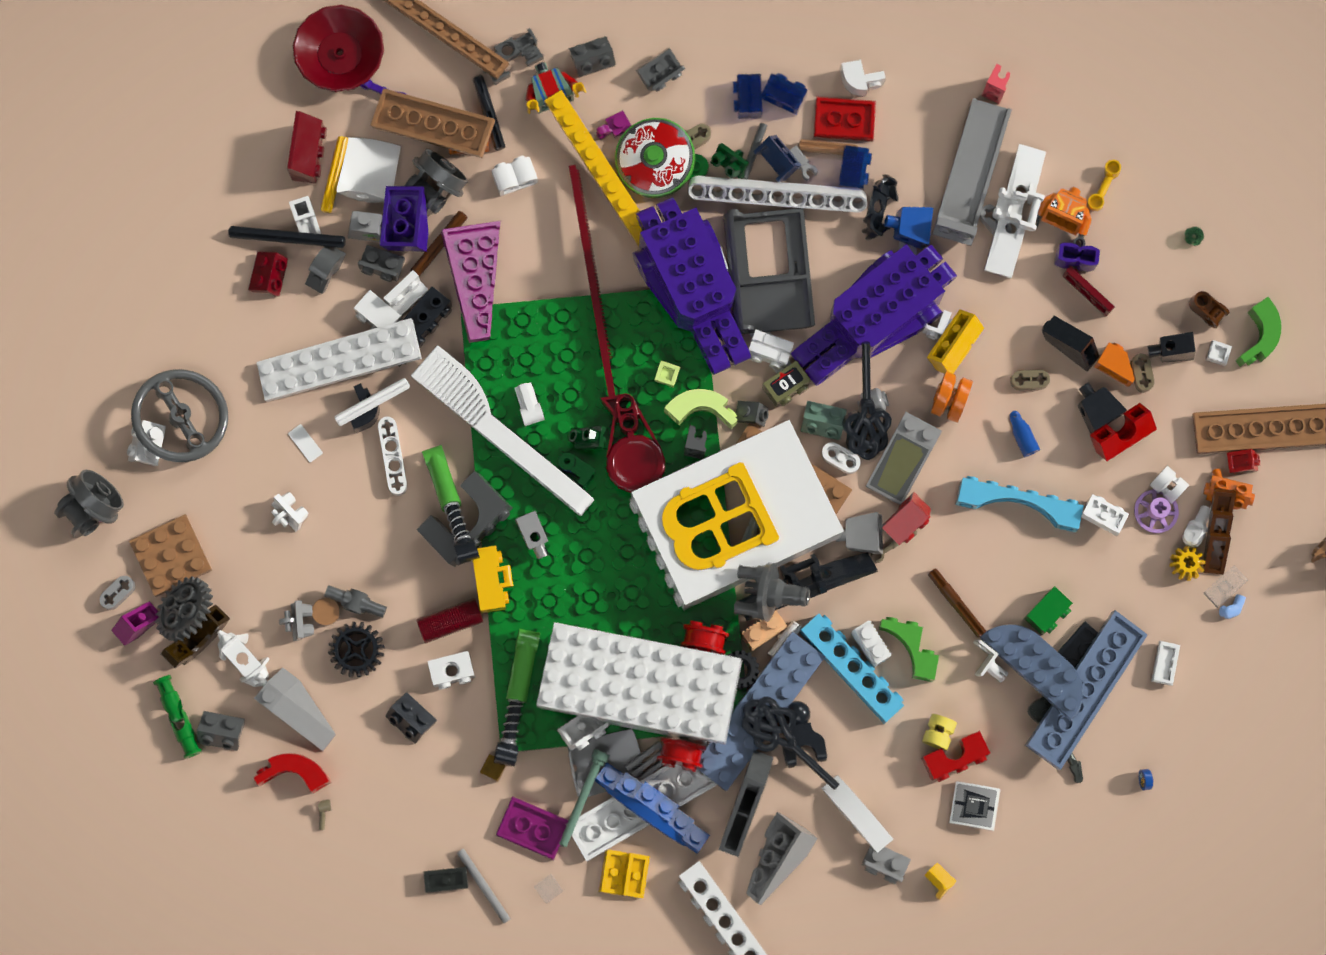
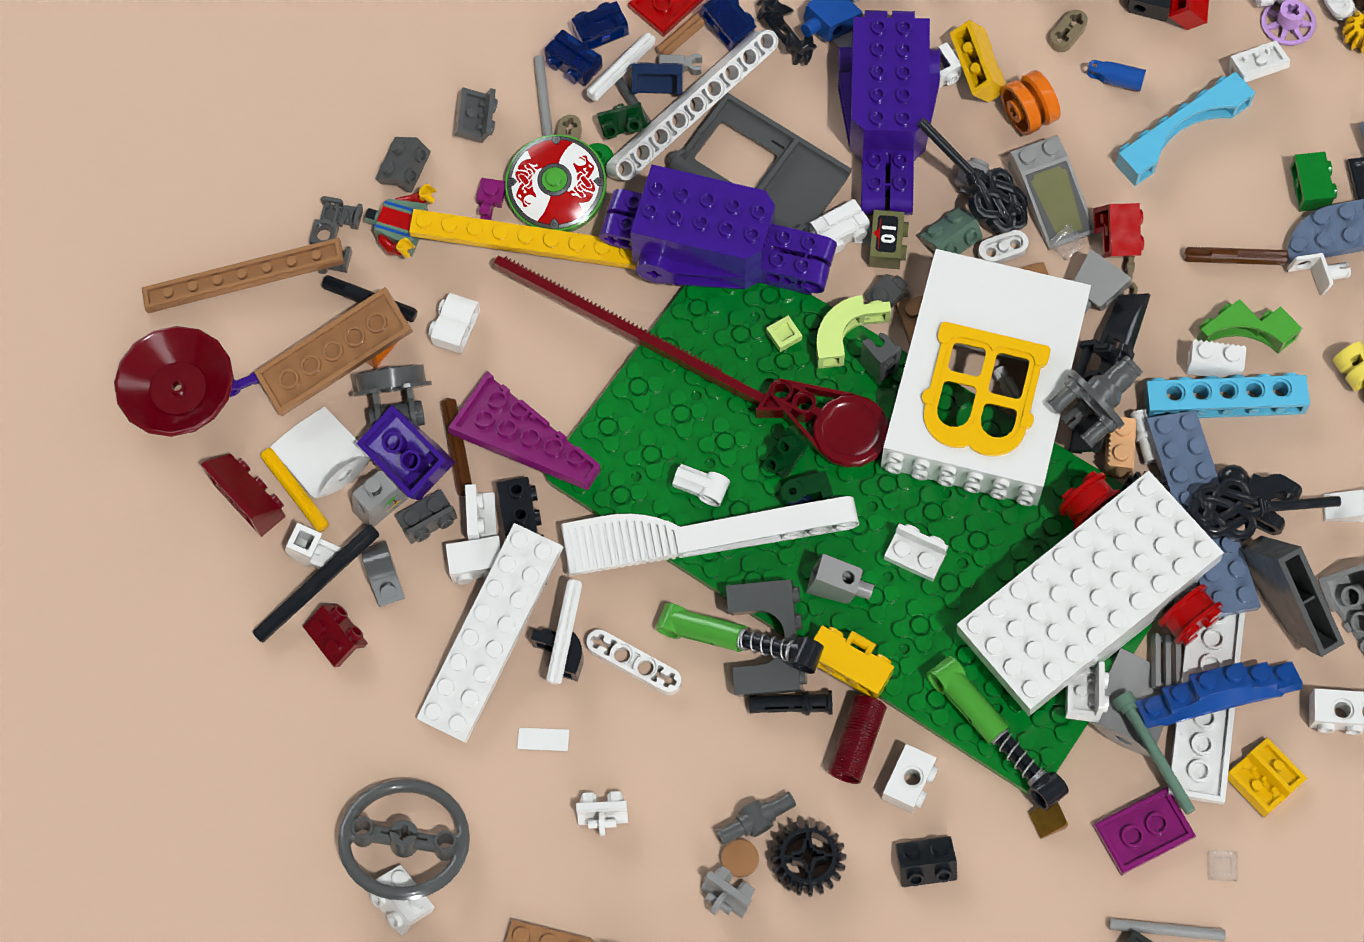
camera: 40 degrees left, 10 degrees down
none -> light grey bar [534,55,553,136]
none -> white axle [587,32,656,101]
none -> black pin [749,690,833,716]
none -> white bracket [884,524,948,582]
none -> clear tile [1048,223,1086,261]

